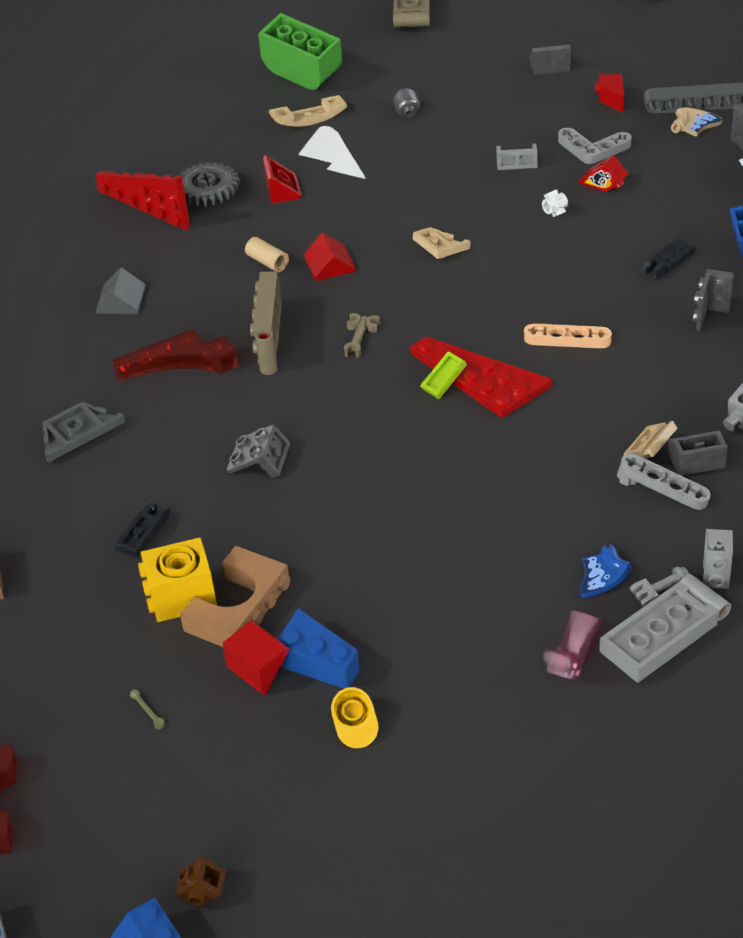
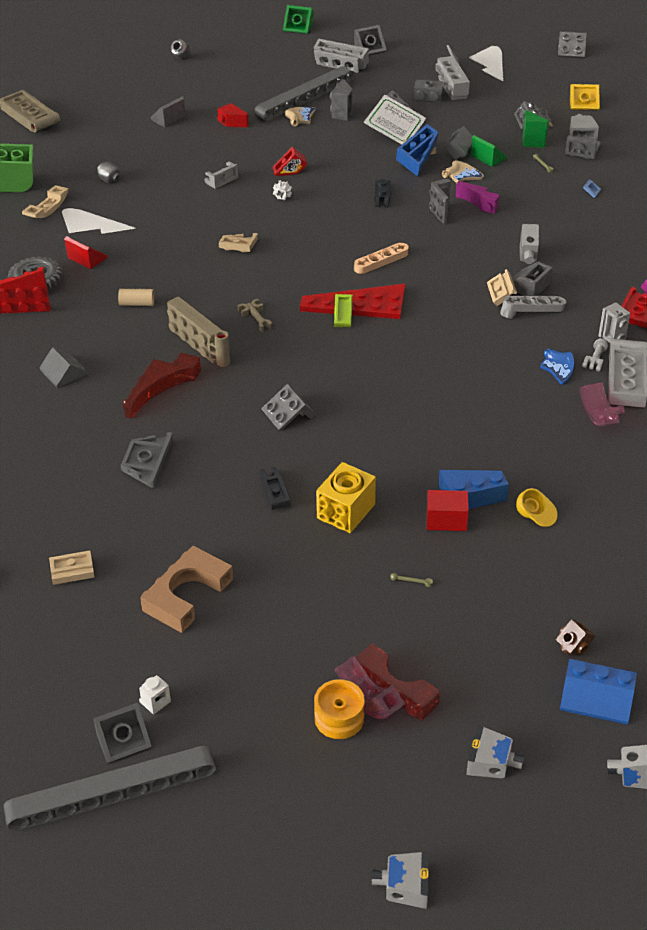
camera: 45 degrees left, 0 degrees up
medium nougat arch [180,546,290,647] -> none
red slope [304,232,356,281] -> none
light grey beam [558,128,631,164] -> none

